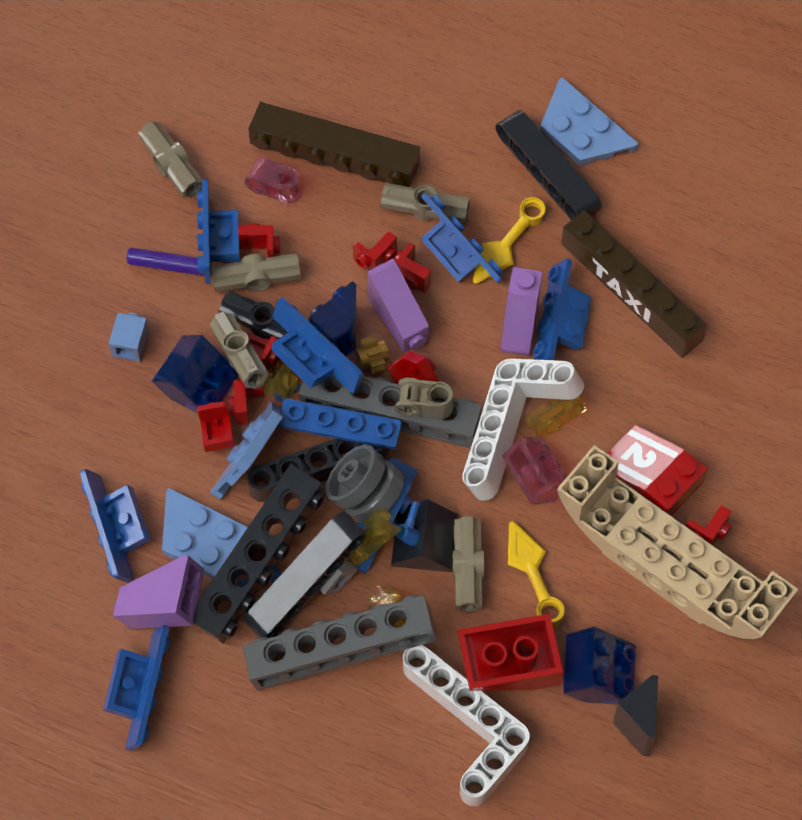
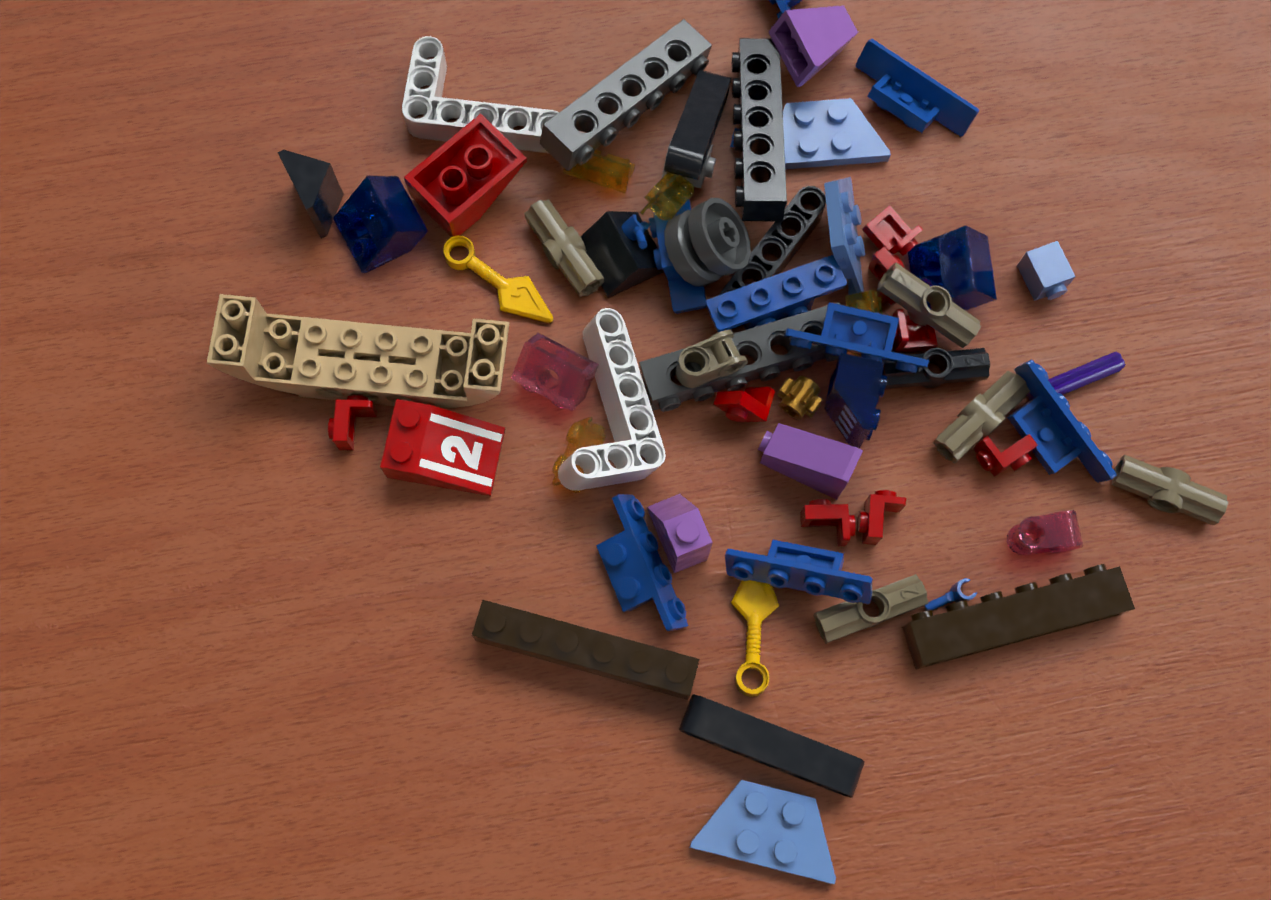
camera: 145 degrees right, 10 degrees up
none -> blue hand [924,578,977,611]

